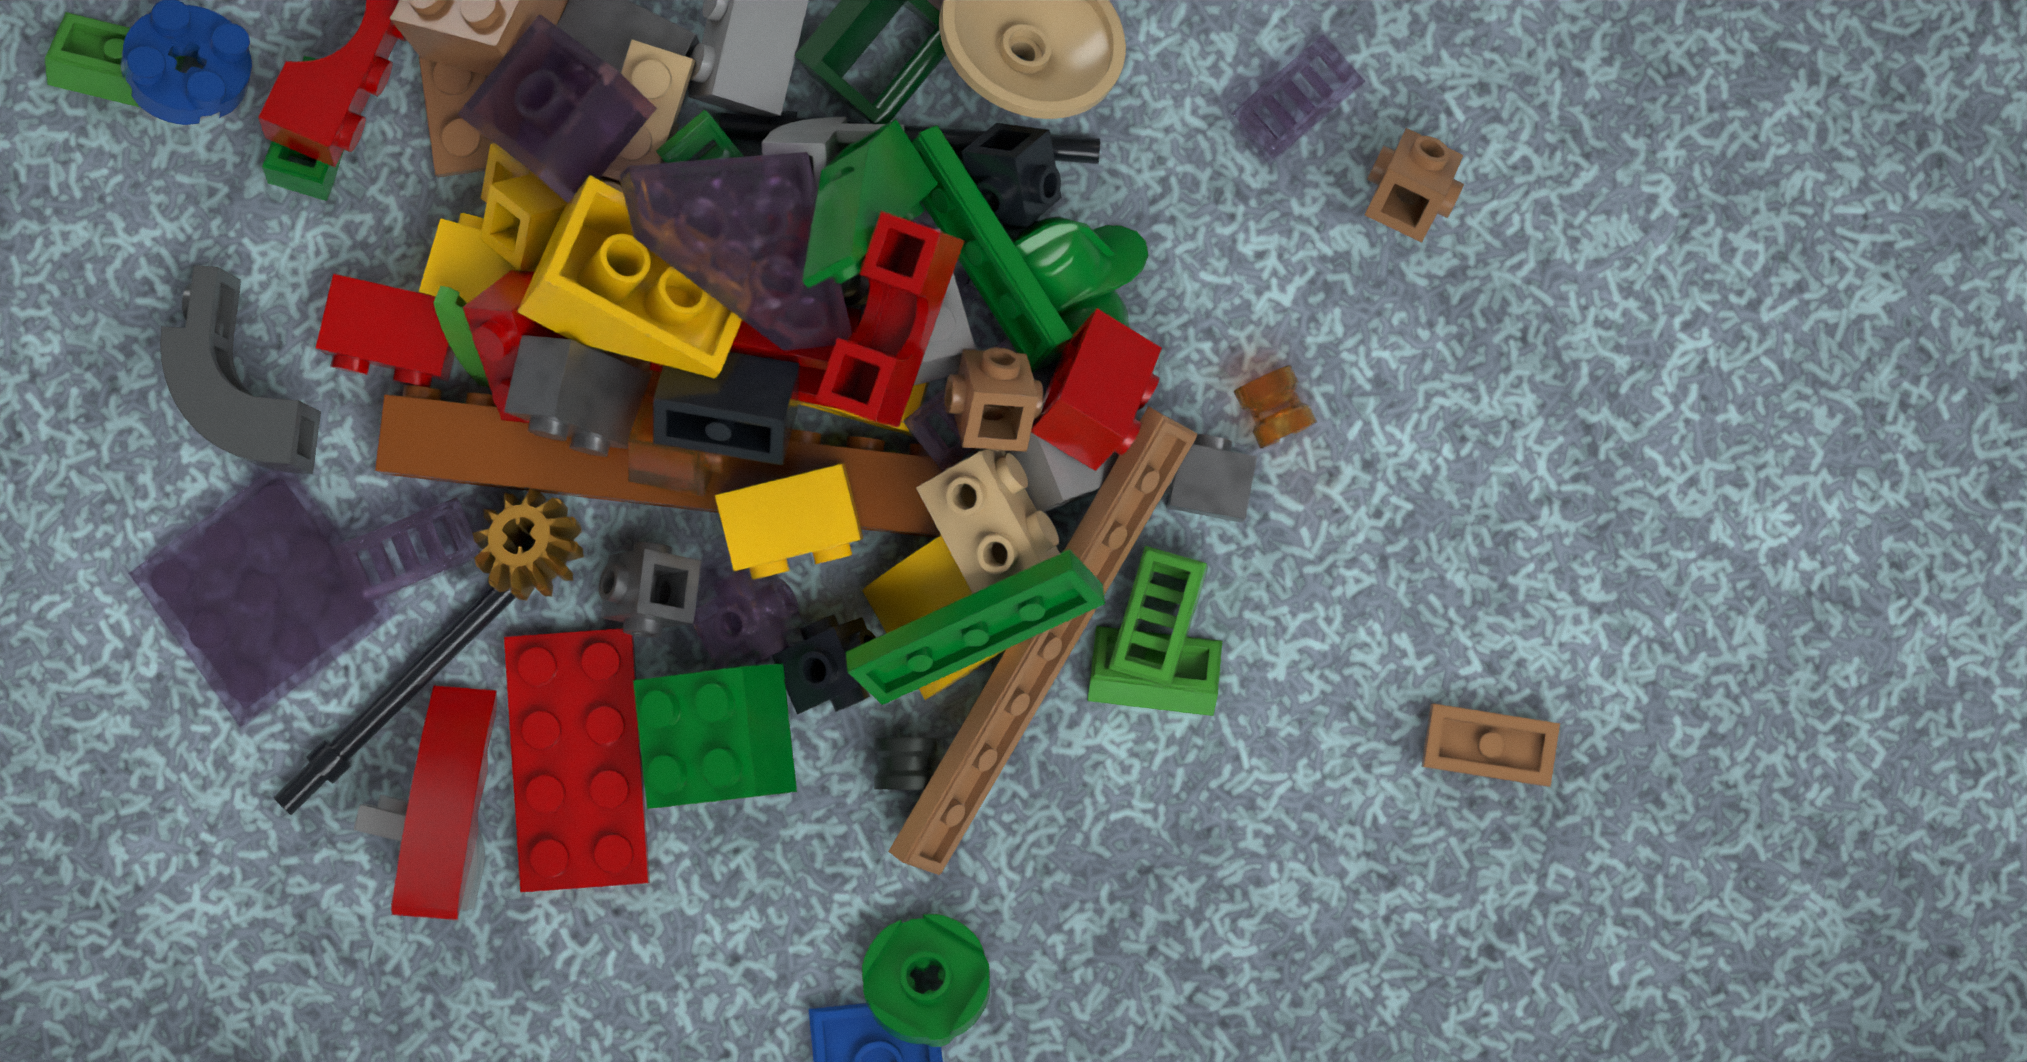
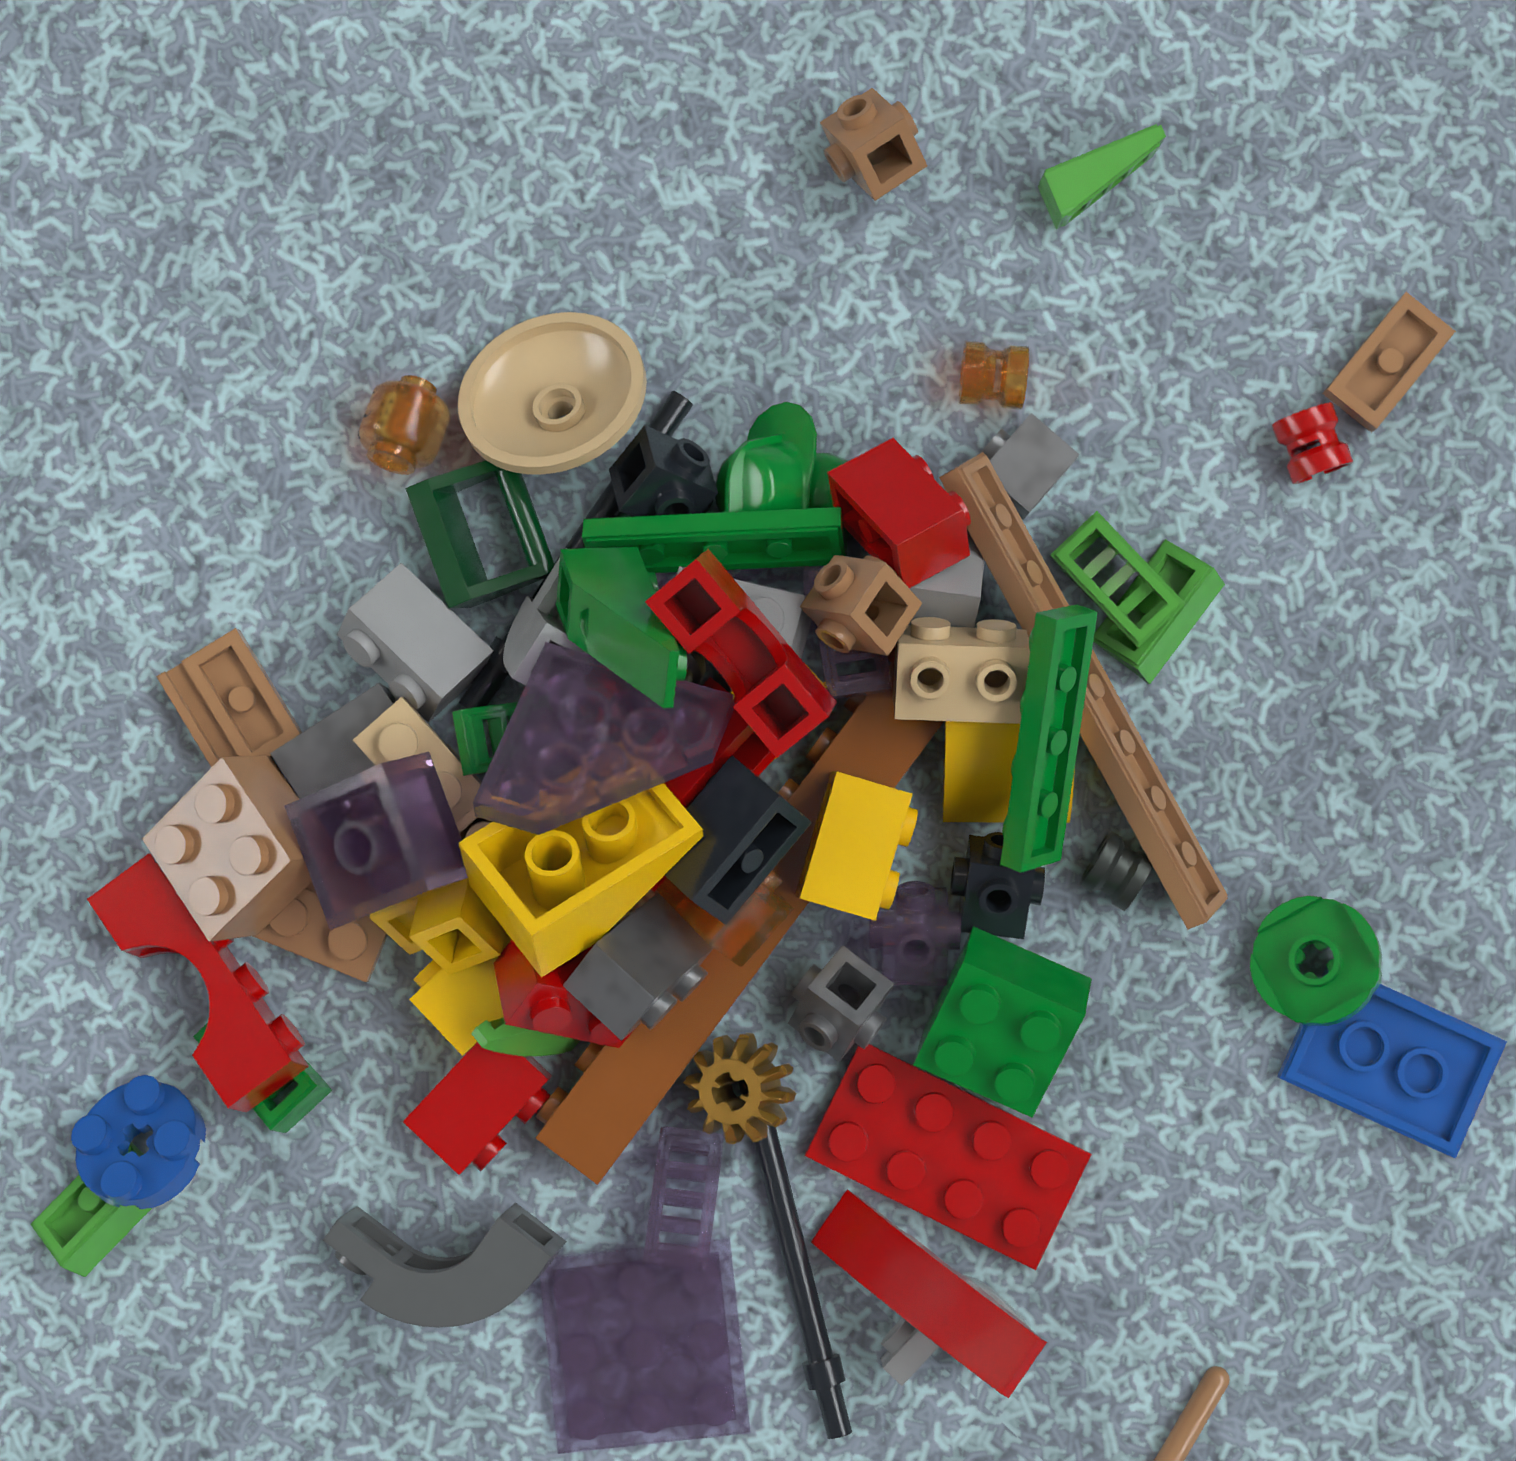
camera: 60 degrees left, 0 degrees up
clear purple slope [1229,35,1366,166] -> none
none -> bright green slope [1038,124,1166,230]
none -> red wheel [1272,402,1354,484]

